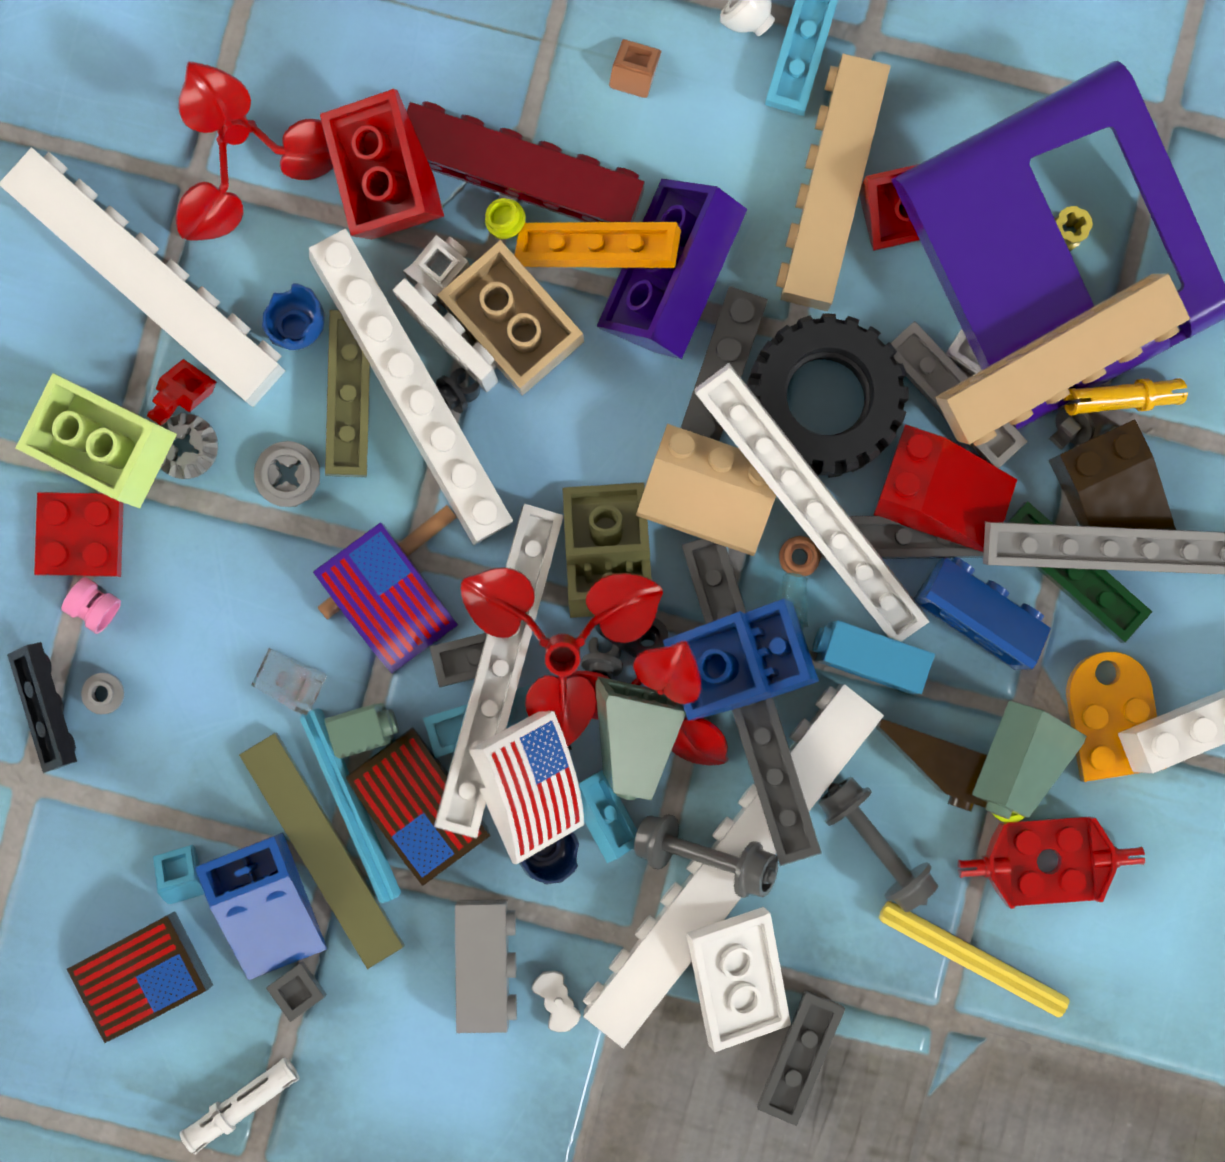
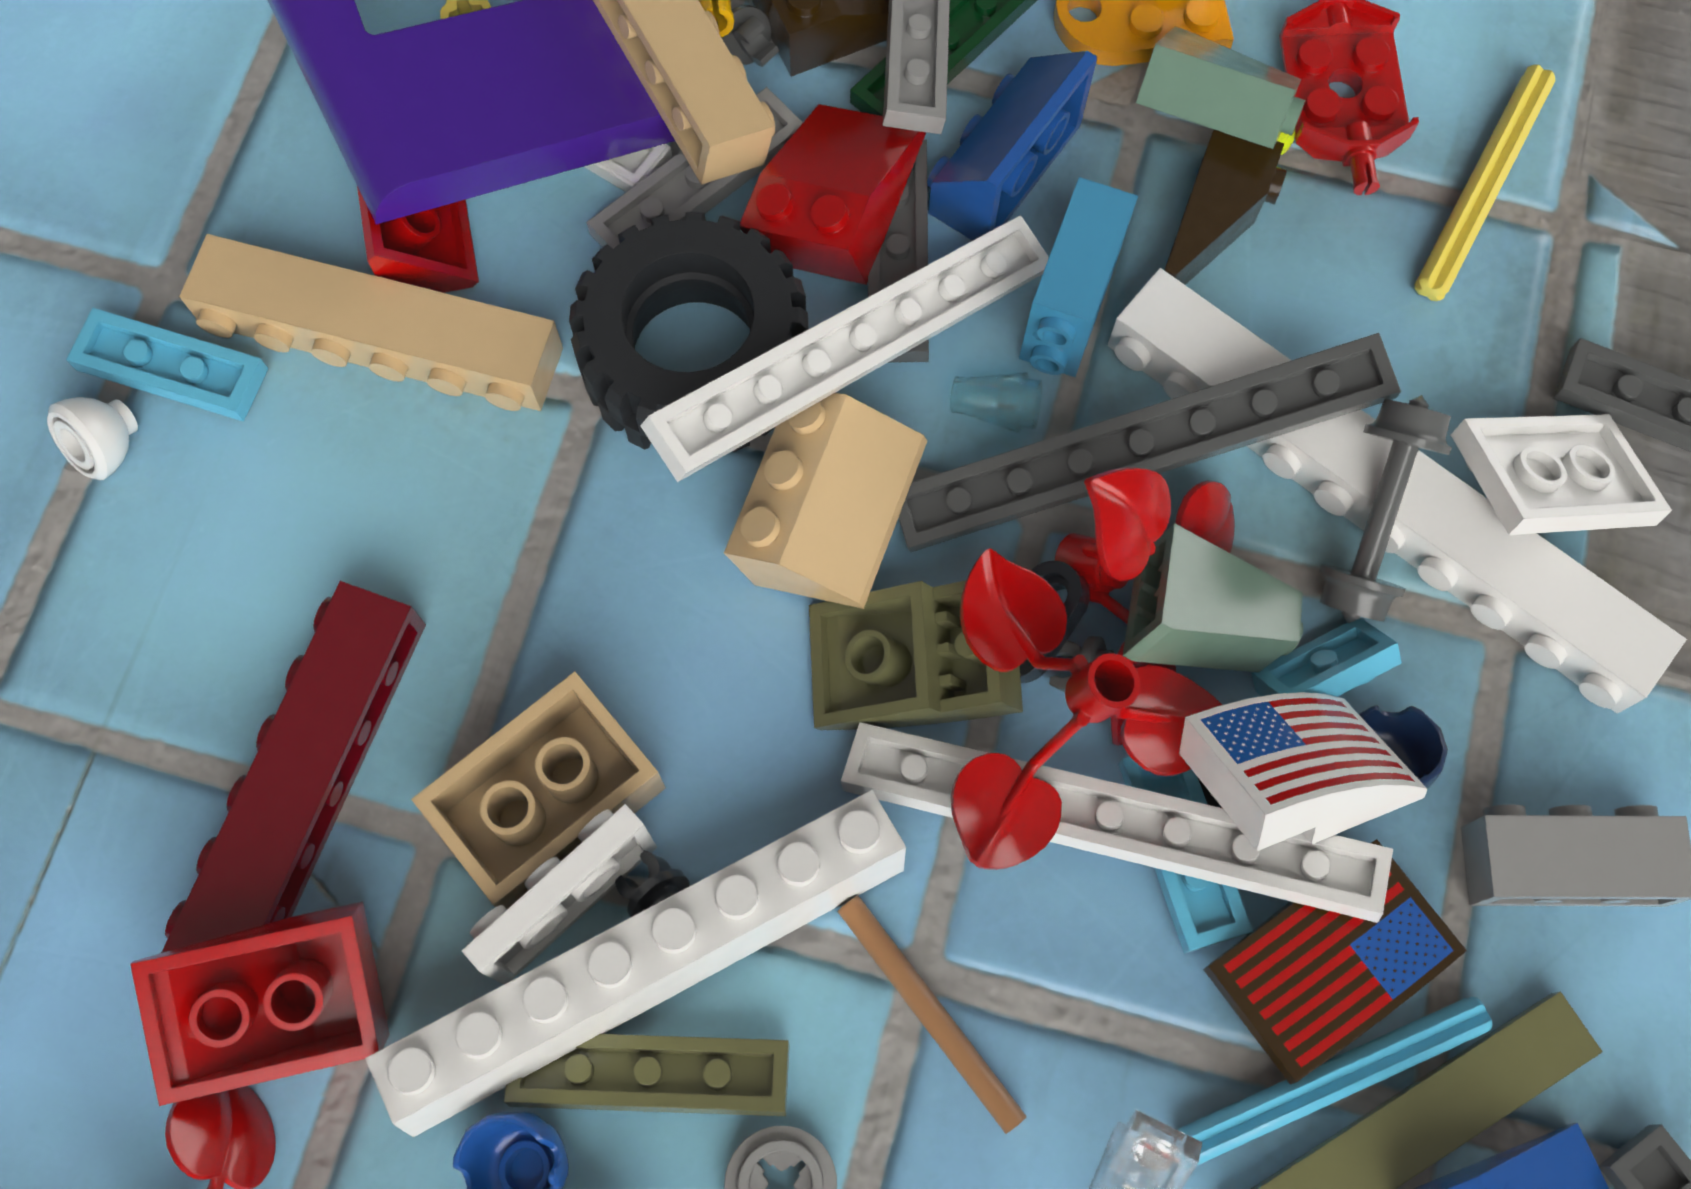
camera: 90 degrees left, 15 degrees down
slope [313,522,458,674] -> none
sand green brick [325,703,399,759] -> none
white window [403,235,470,306] -> none
dark grey plate [429,633,487,688] -> none
neon yellow plate [485,198,526,239] -> none
light orange plate [514,222,681,268] -> none
white piece [531,970,581,1032] -> none
dark purple slope [597,178,748,359] -> none
nougat slope [609,39,662,98] -> none
blue slope [663,598,819,721] -> none
dark grey plate [681,286,768,441] -> none
nougat plate [779,536,821,577] -> none
dark grey piece [818,777,938,912] -> none

